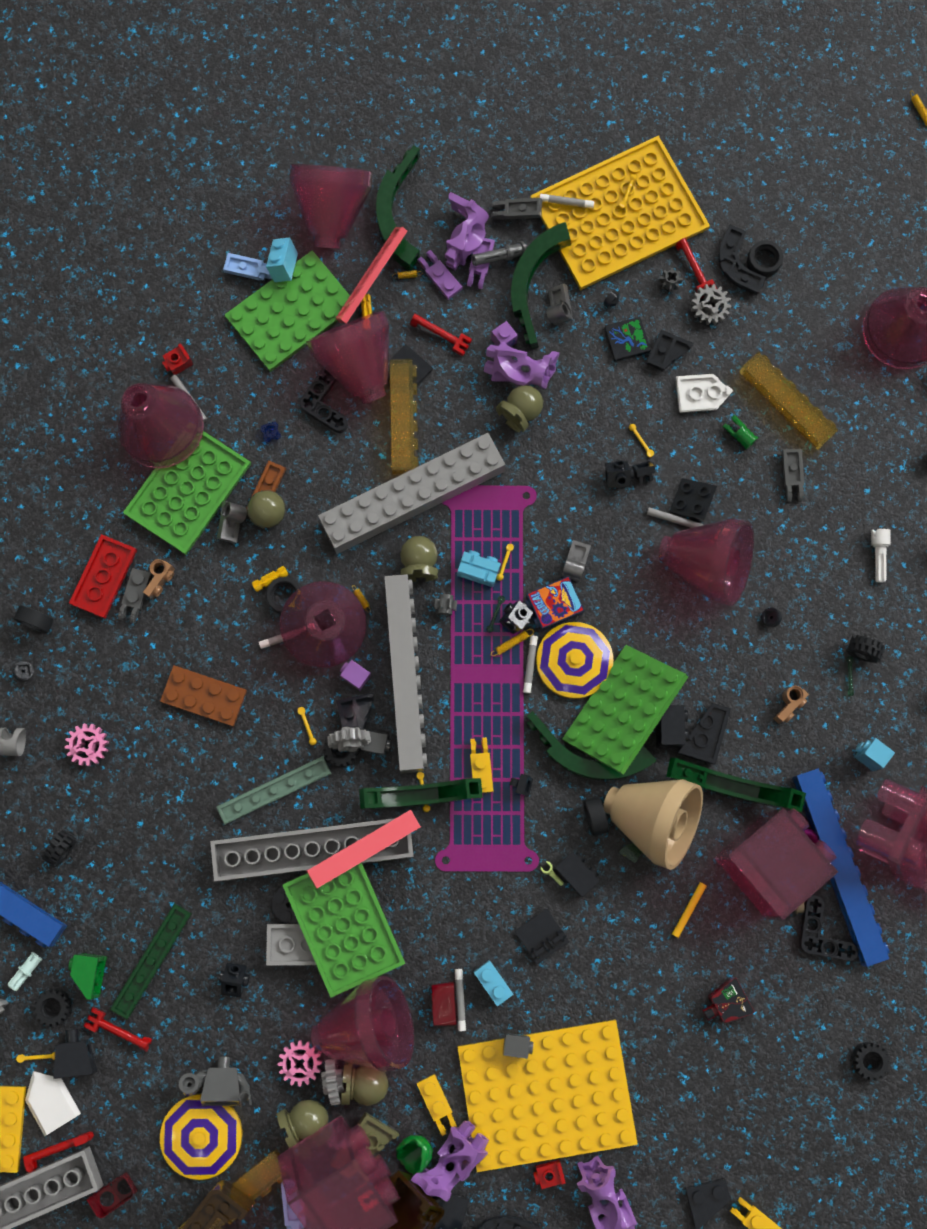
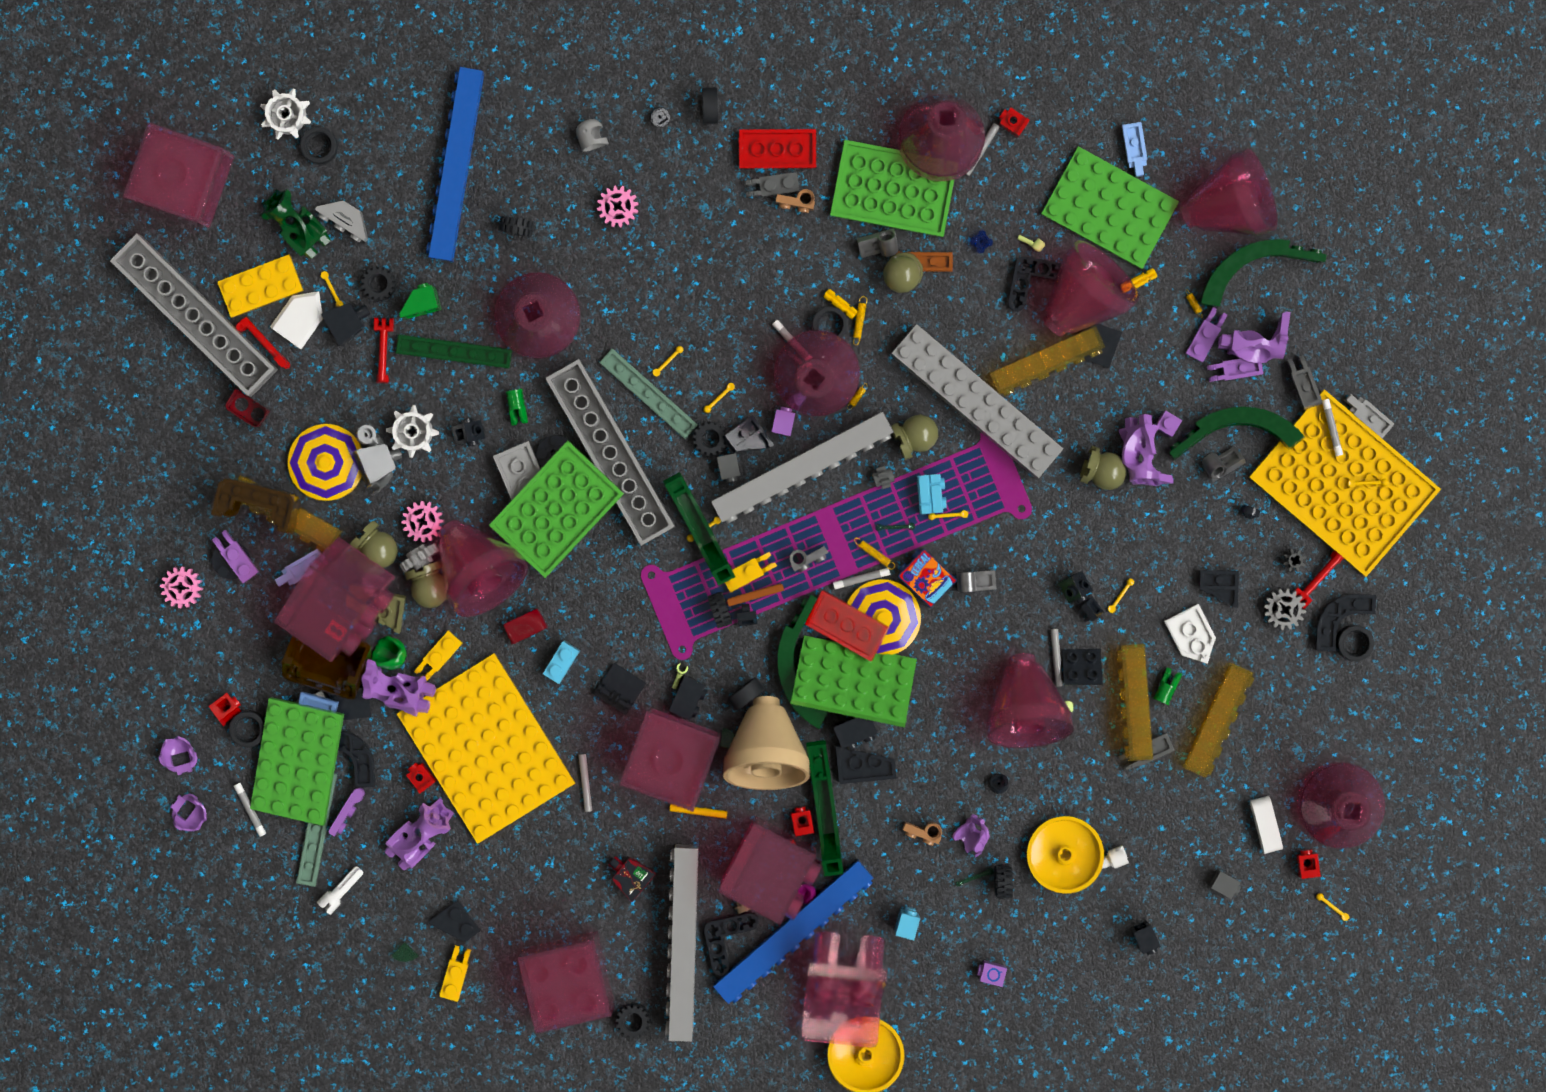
camera: 75 degrees right, 10 degrees up
light aqua axle [8,952,43,991] -> none
dark orange plate [160,665,247,727] -> none
medium azure brick [266,238,298,282] -> none
coral tile [306,810,421,889] -> none
light grey gear [327,727,371,752] -> none
coral tile [336,227,407,324] -> none
red hinge [410,313,472,356] -> none
light grey bar [454,969,466,1031] -> none
dark grey pin [471,241,526,266] -> none
black brick [499,601,533,634] -> none
dark grey brick [503,1033,533,1059] -> none
tile [604,317,651,361] -> none
none -> white brick [386,405,439,458]
none -> clear pink cone [495,273,581,359]
none -> green hinge [506,389,528,426]
none -> clear pink piece [518,931,615,1034]
none -> light grey bar [578,754,592,812]
none -> clear pink piece [620,707,721,812]
none -> yellow hinge [653,346,683,376]
none -> light grey brick [665,844,699,1042]
none -> black tyre [707,592,732,628]
none -> dark orange tile [727,583,784,606]
none -> flat silver plate [790,546,828,573]
none -> red brick [791,806,814,836]
none -> red plate [805,590,889,661]
none -> yellow piece [853,296,867,345]
none -> medium lavender helmet [953,814,990,858]
none -> yellowish green hand [1018,235,1045,252]
none -> yellow dish [1027,816,1104,894]
none -> clear yellow brick [1117,644,1153,761]
none -> white beam [1250,796,1283,854]
none -> light grey hinge [1344,394,1394,438]

